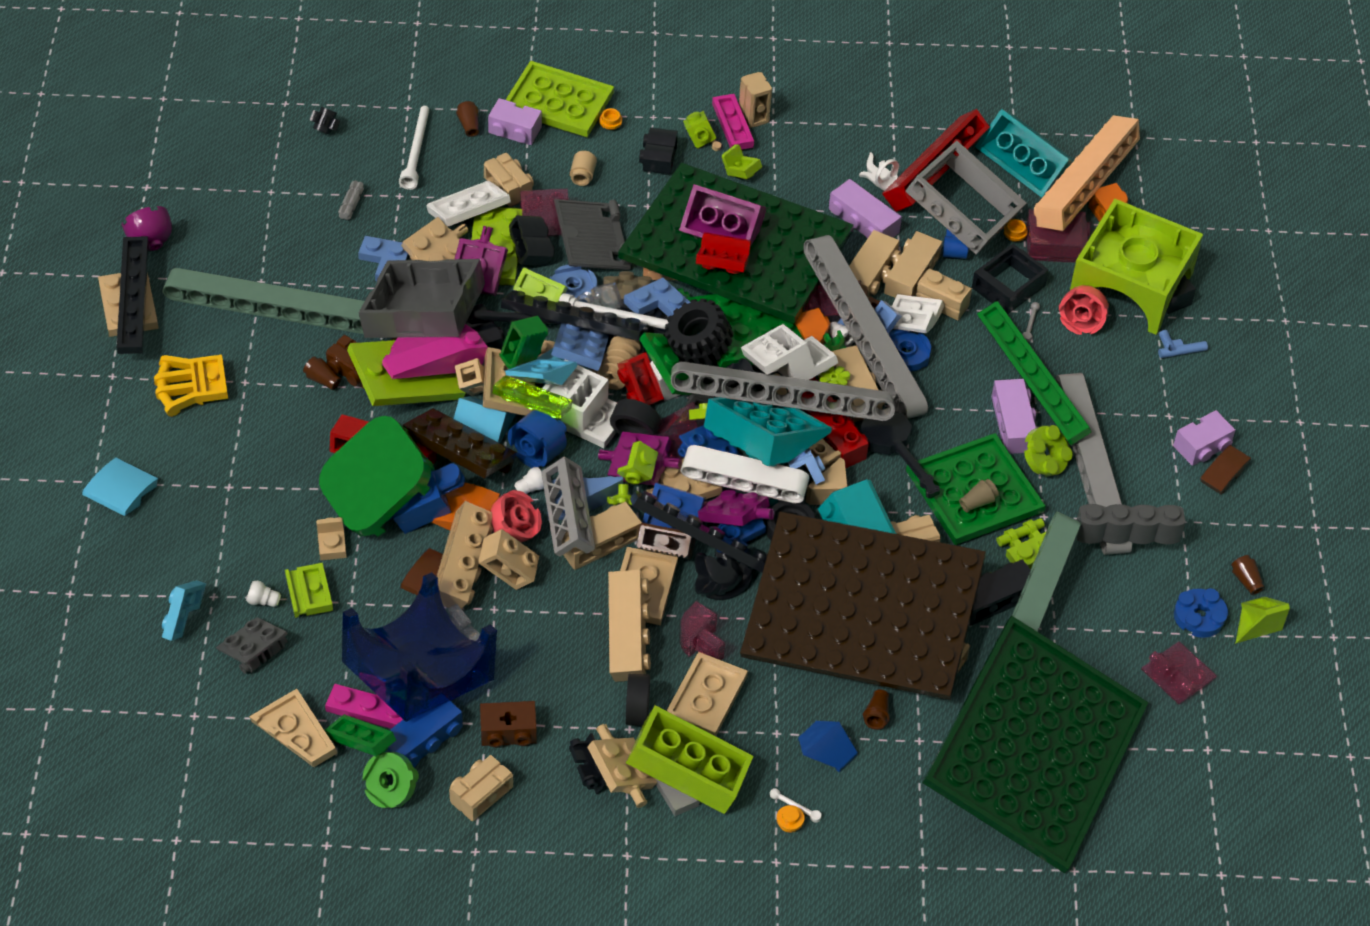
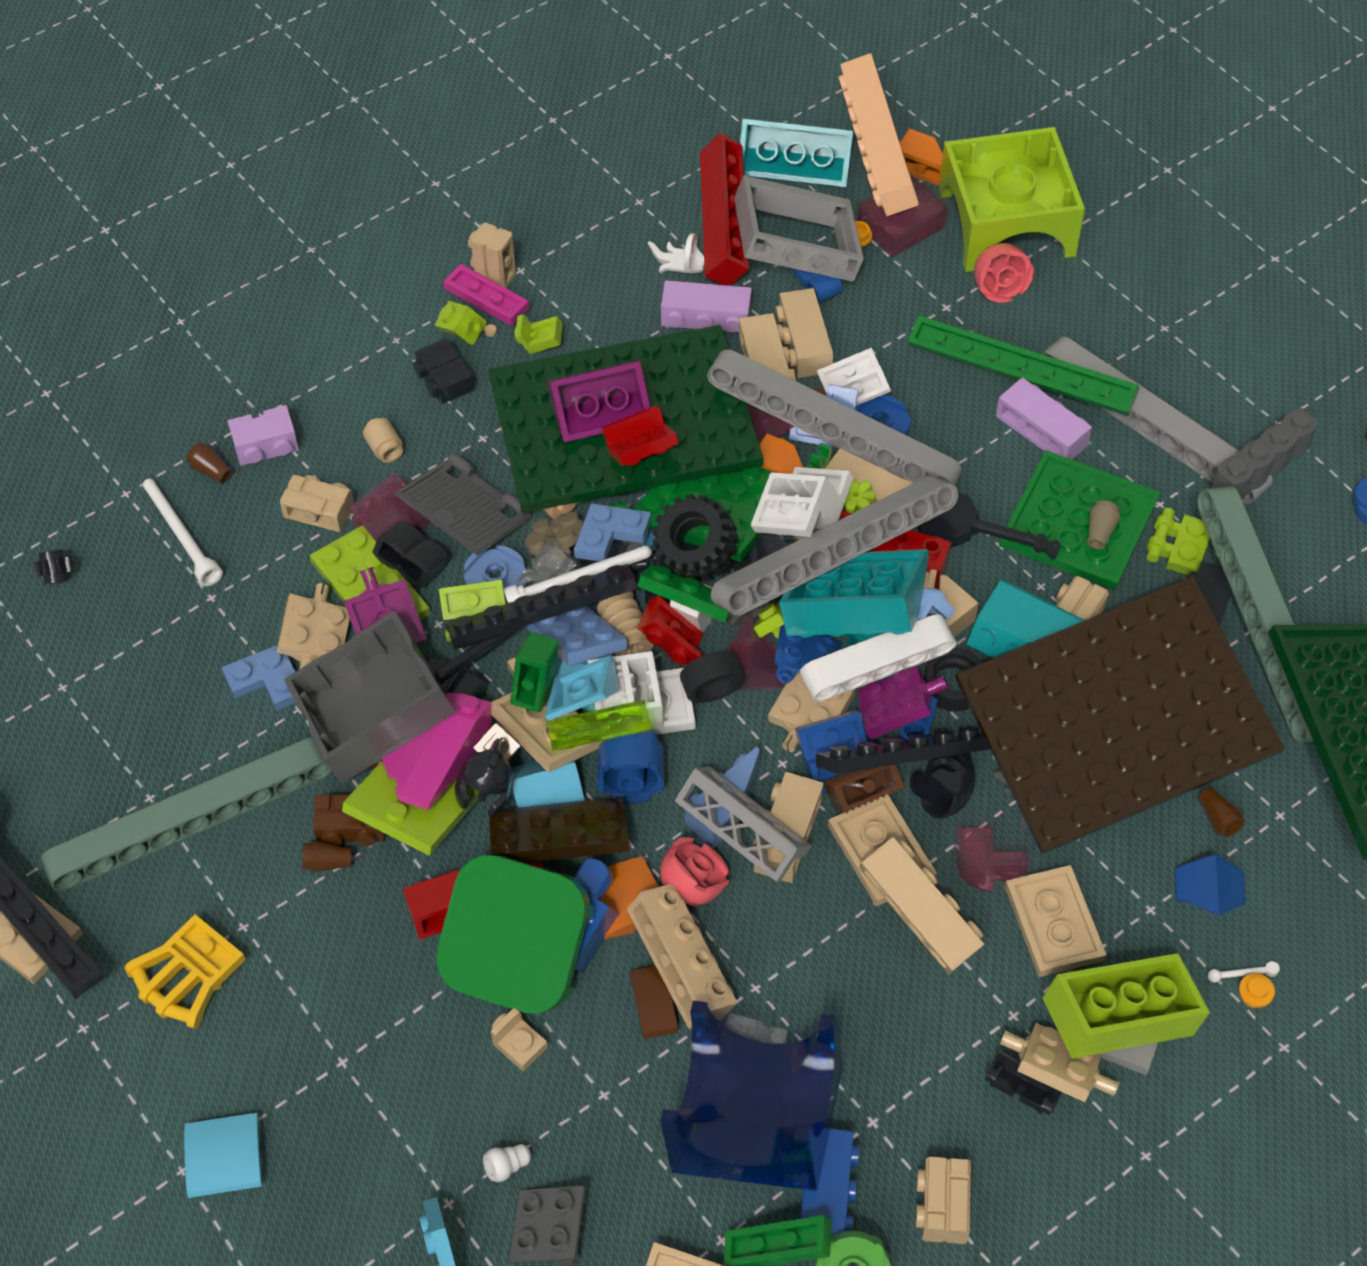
camera: 35 degrees left, 5 degrees up
lime plate [285,563,333,618] -> none
dark pink plate [325,684,412,729] -> none
light grey axle [338,180,364,220] -> none
white tile [426,180,511,227] -> none
tan brick [478,529,539,590] -> none
reddish brown brick [480,701,537,747] -> none
lime plate [506,61,614,137] -> none
white piece [514,467,544,494] -> none
magenta plate [598,432,682,485] -> none
light orange plate [599,108,622,130] -> none
lime plant [607,484,632,505] -> none
lime bracket [617,441,658,484] -> none
black tyre [625,673,650,726] -> none
white piece [828,322,854,348] -> none
tan brick [916,269,972,321] -> none
black window [972,244,1049,314] -> none
light grey hinge [1022,302,1040,342] -> none
lime plate [1024,425,1072,477] -> none
medium blue hose [1158,330,1208,358] -> none
lavender brick [1173,410,1235,466] -> none
reddish brown slope [1200,445,1251,495] -> none
none -> black helmet [455,738,513,817]

